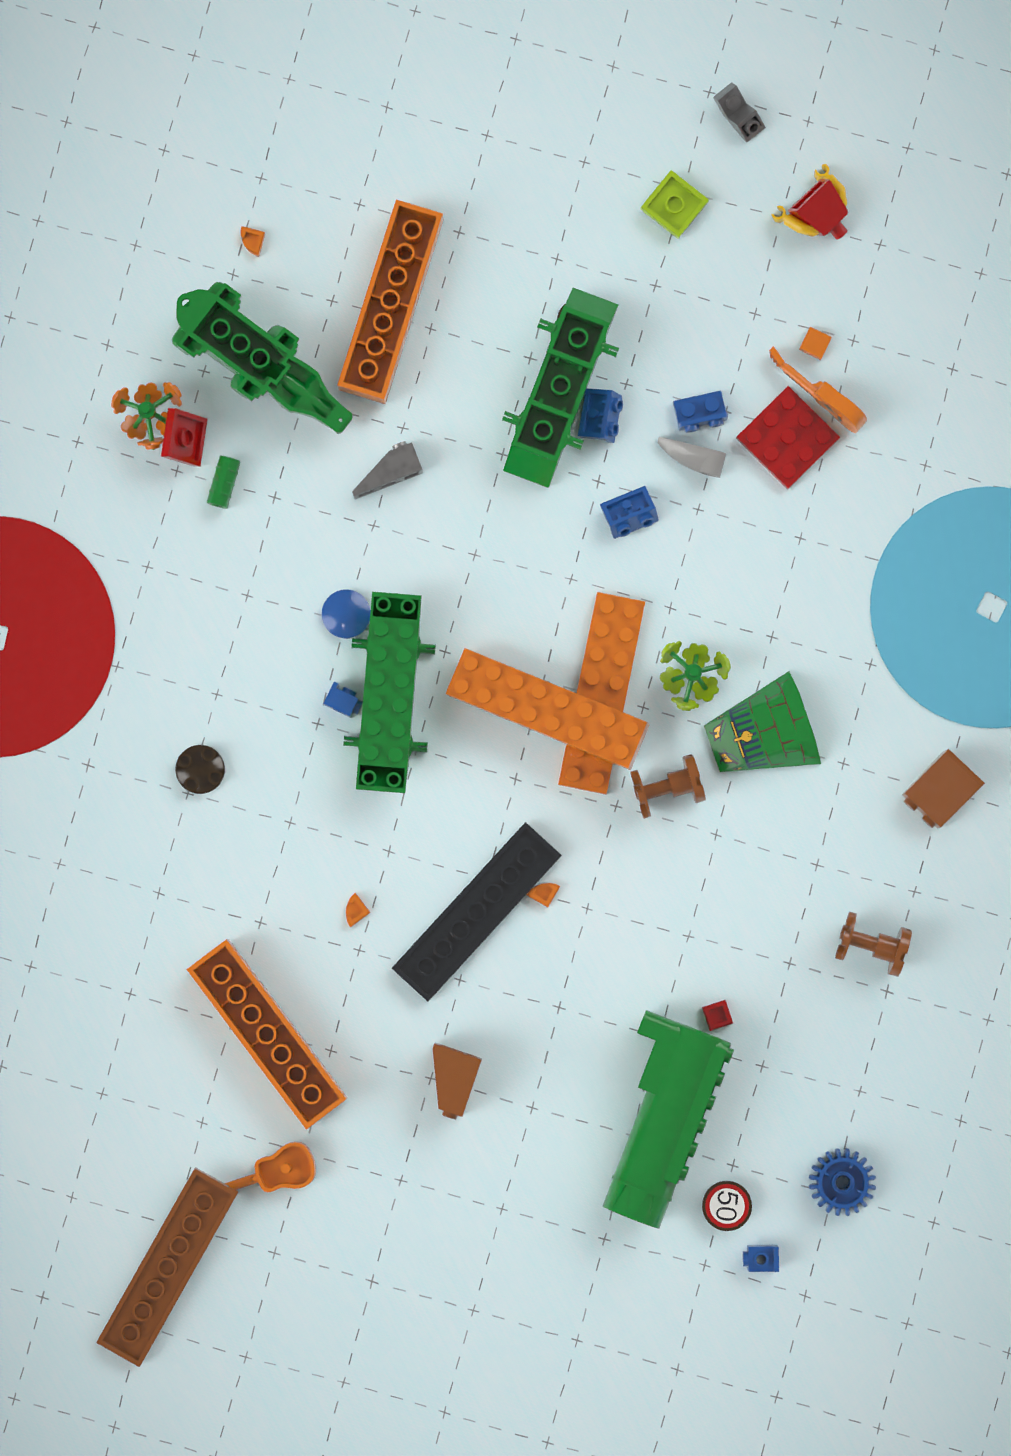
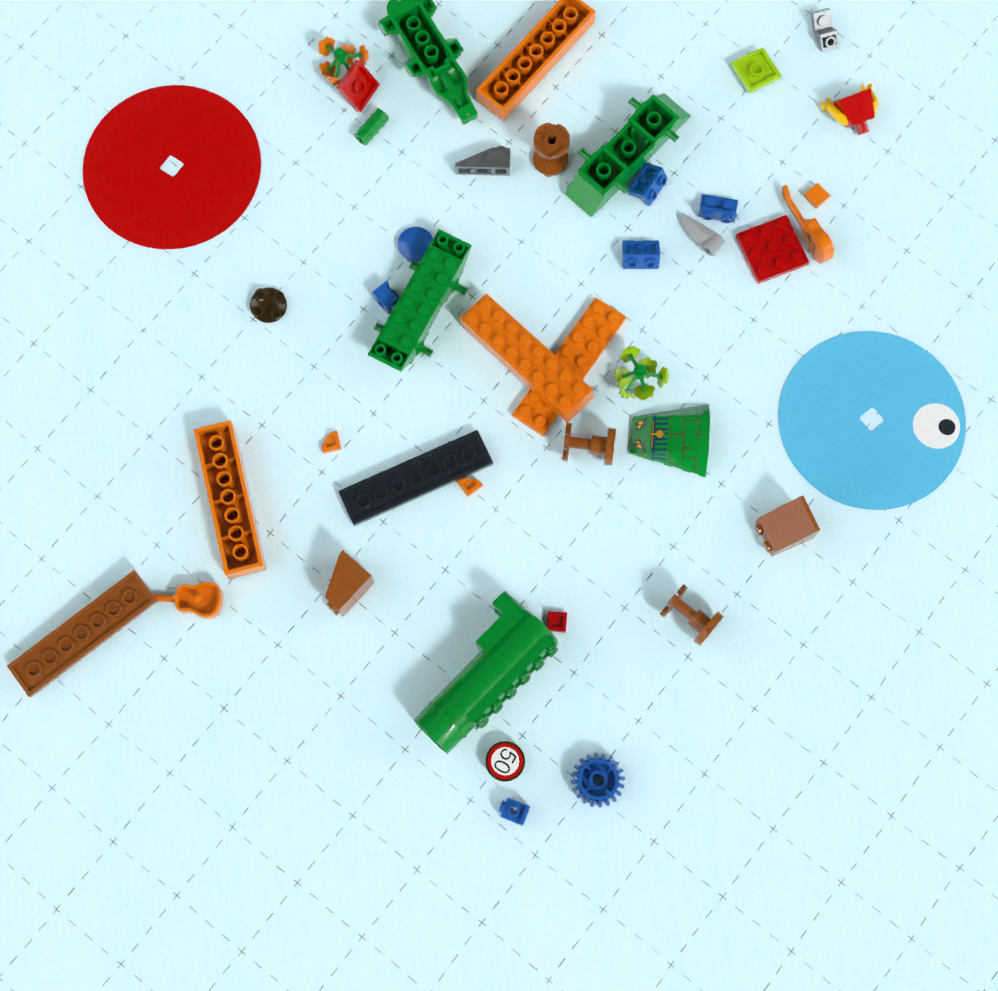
camera: 20 degrees right, 10 degrees down
none -> dark orange piece [533,123,570,177]

